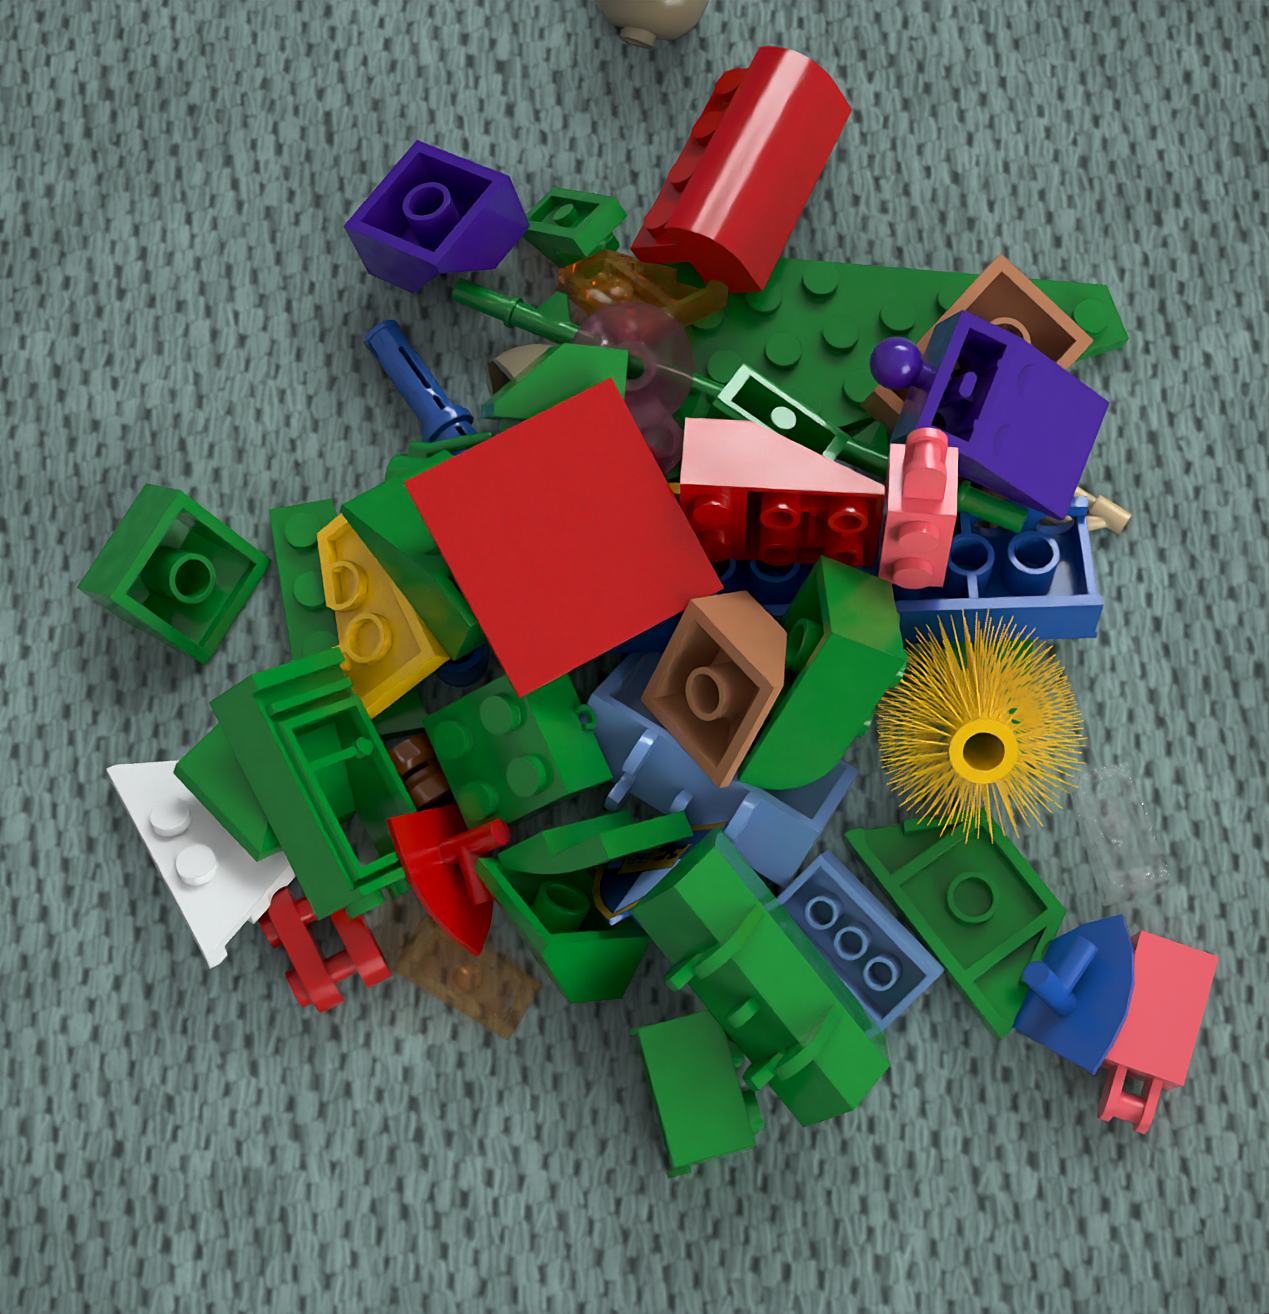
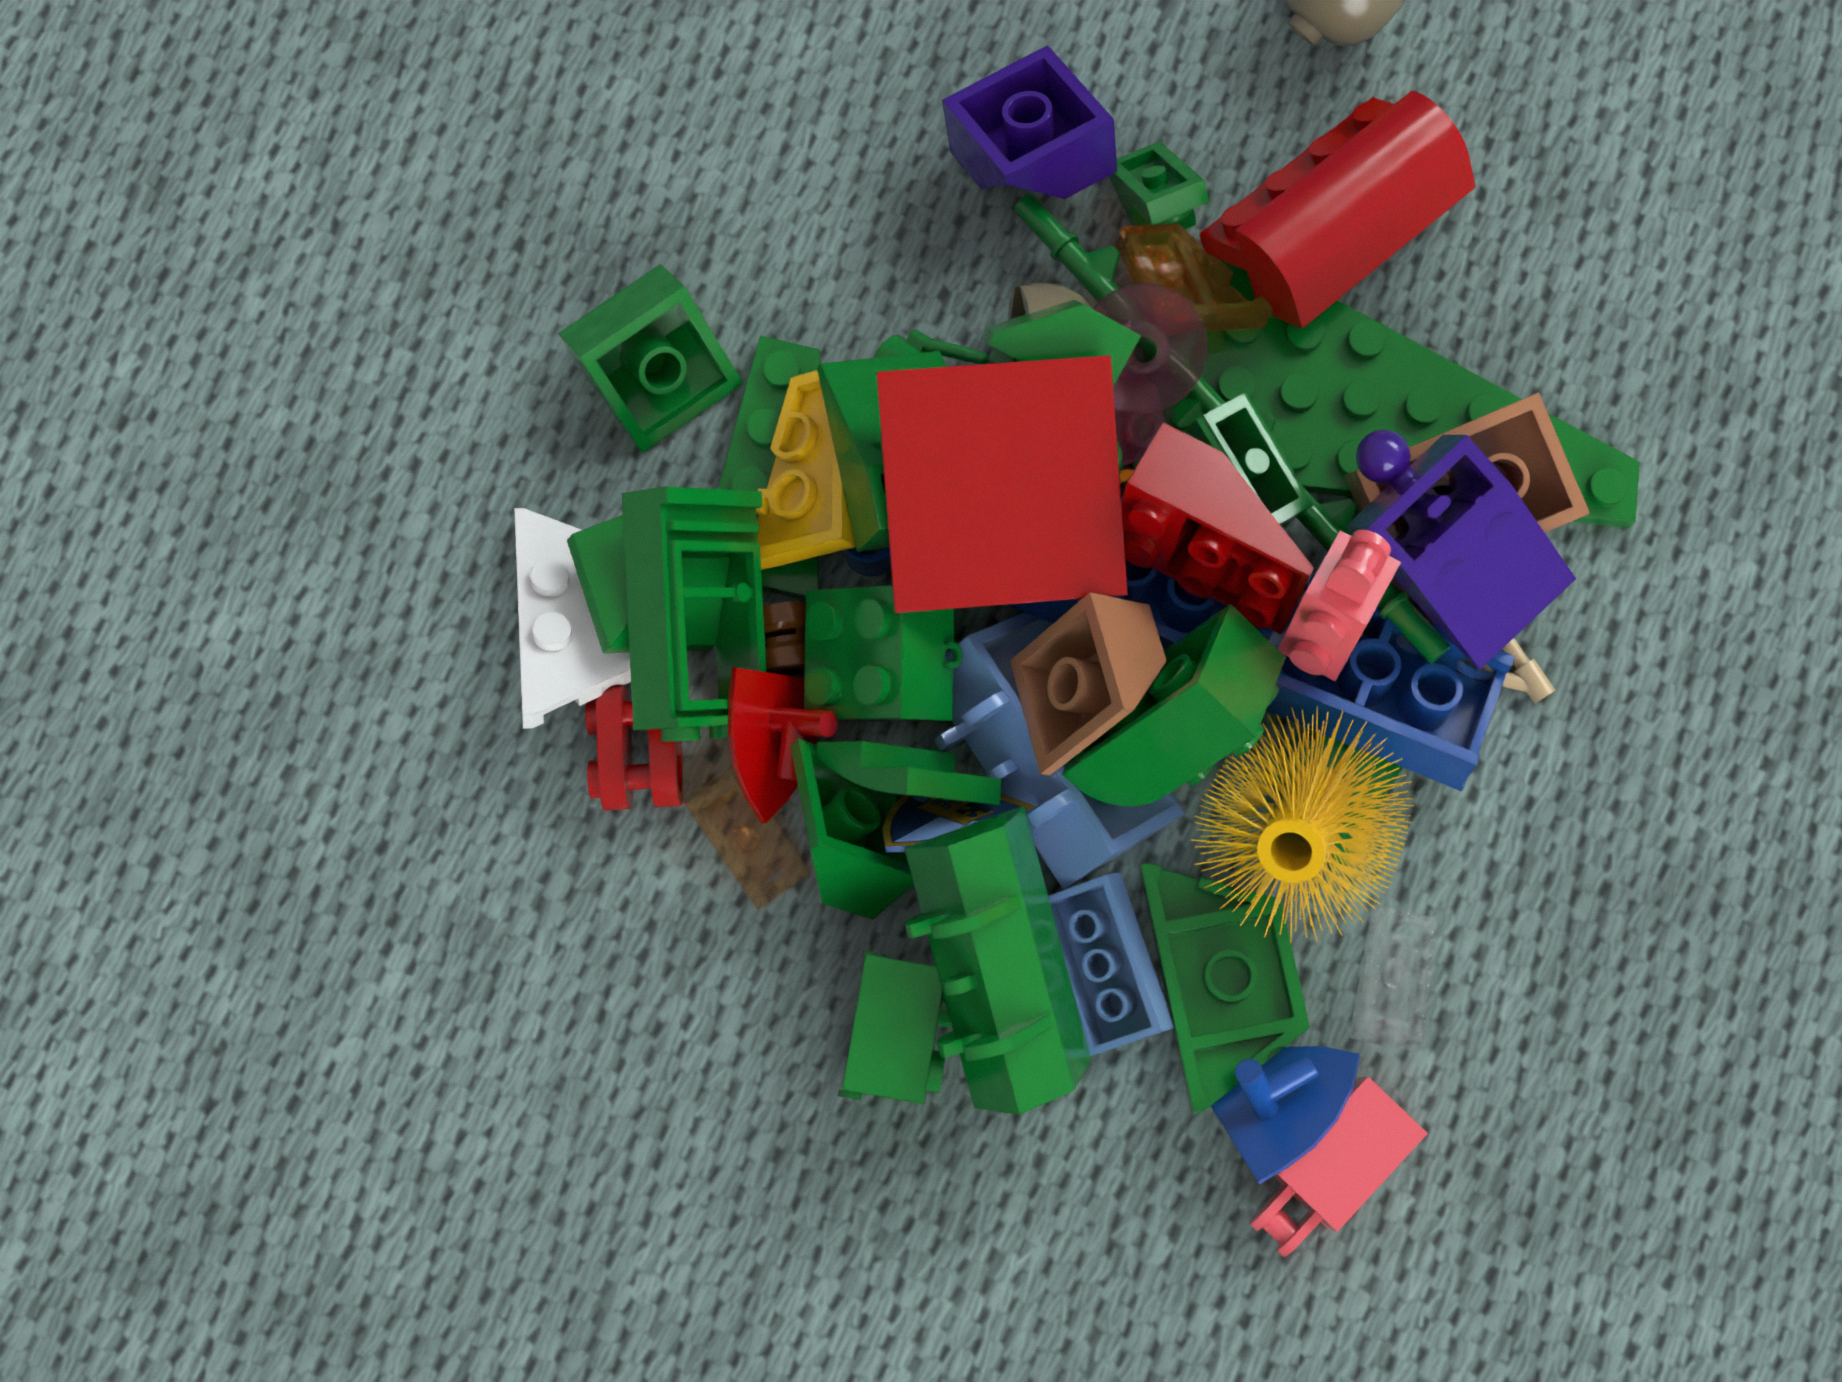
camera: 30 degrees right, 5 degrees up
blue pin [364,320,478,456] -> none

